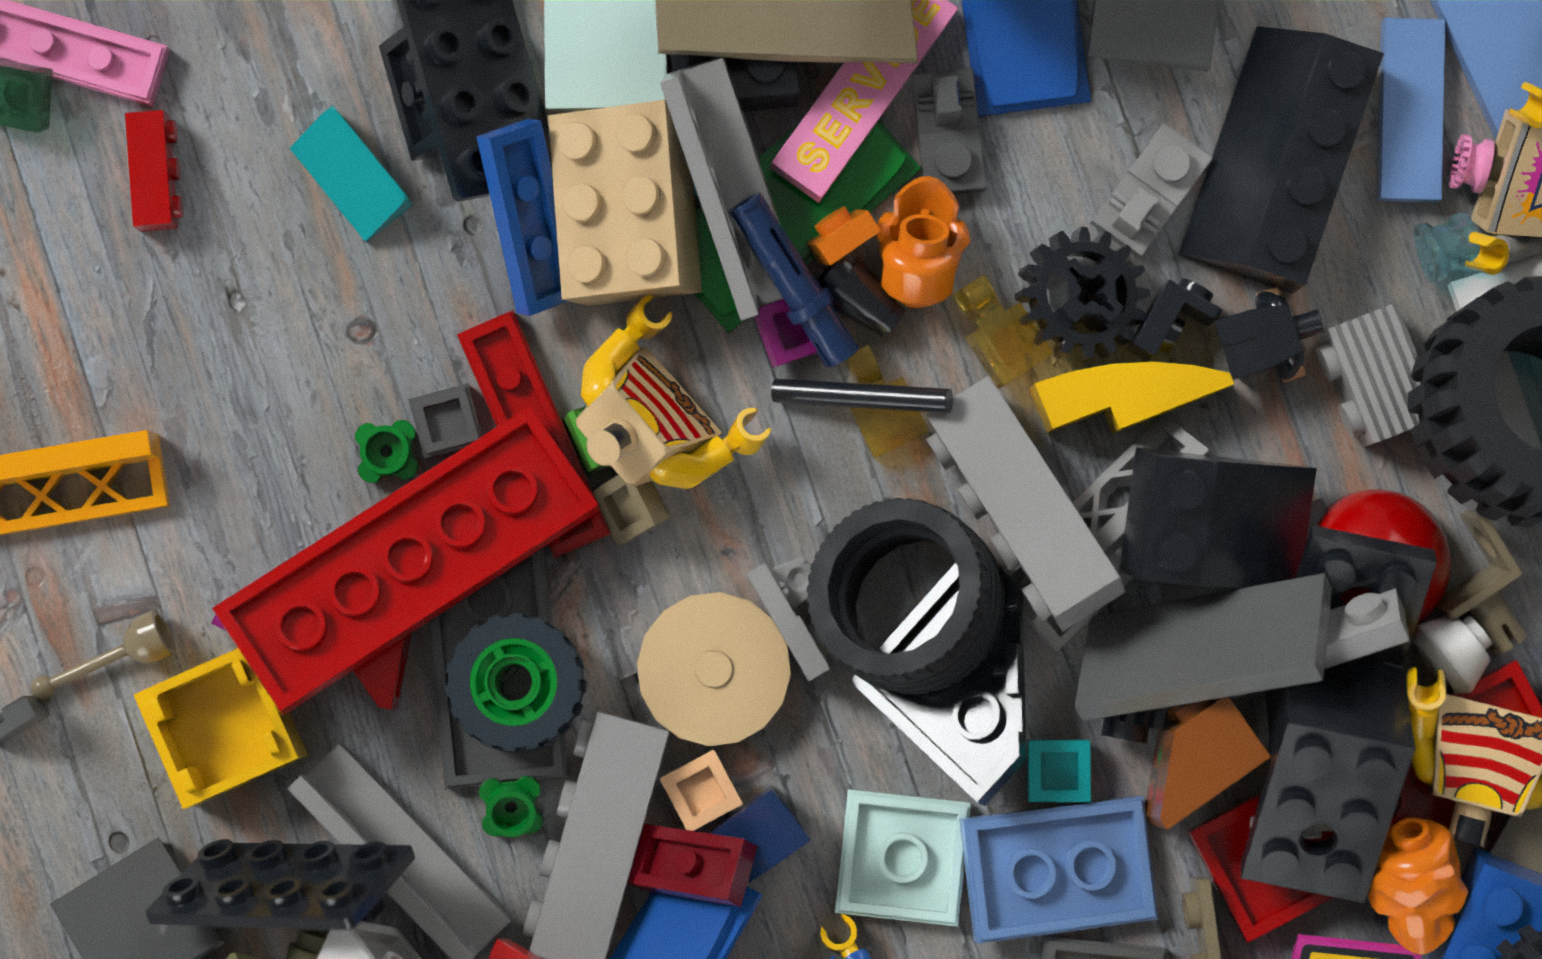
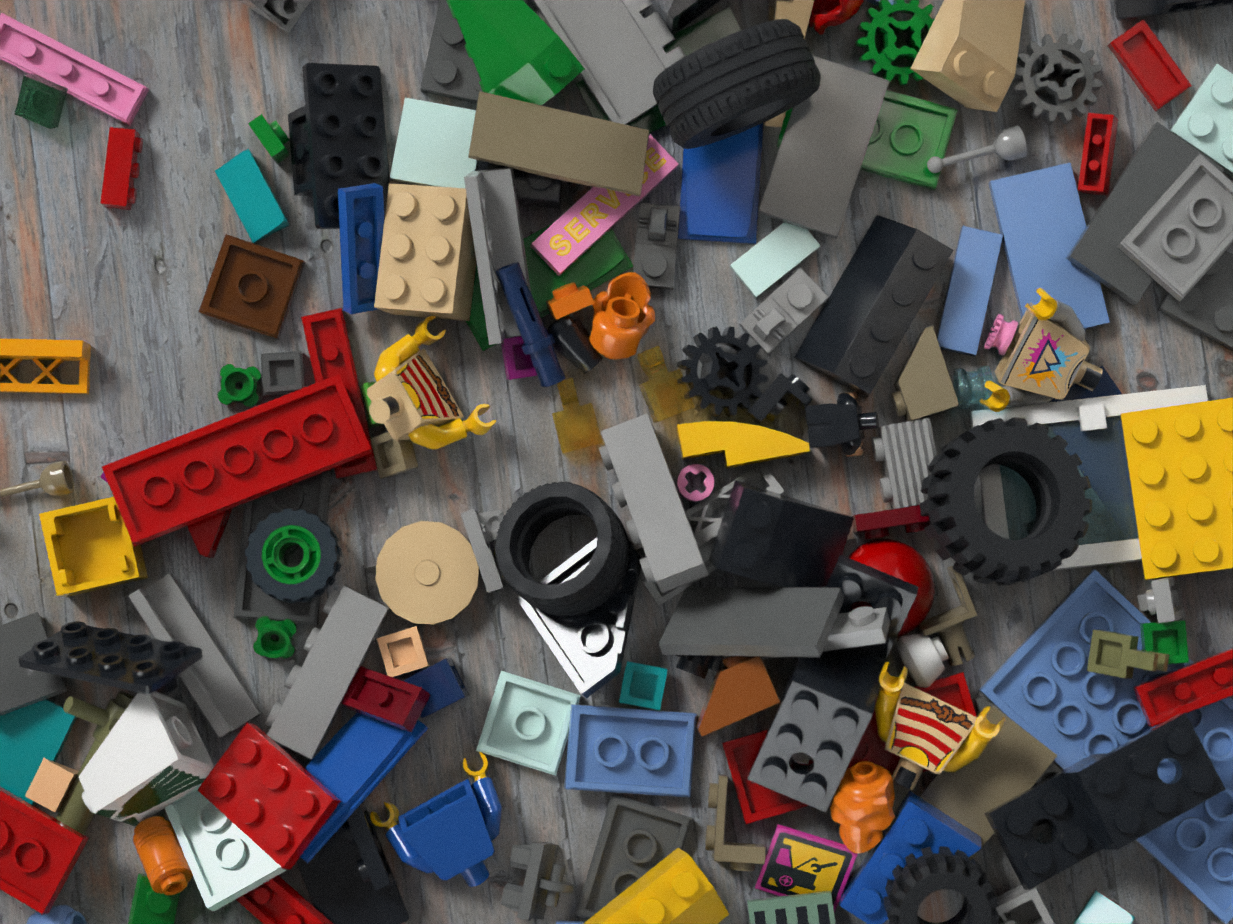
camera: 15 degrees right, 0 degrees up
black bar [771,378,953,414] -> none
none -> reddish brown tile [199,234,306,340]
none -> green plate [248,114,290,164]
none -> bright pink bush [677,464,715,502]
none -> light aqua tile [730,222,820,299]
none -> dark red plate [852,505,930,539]
none -> dark tan slope [891,326,959,422]

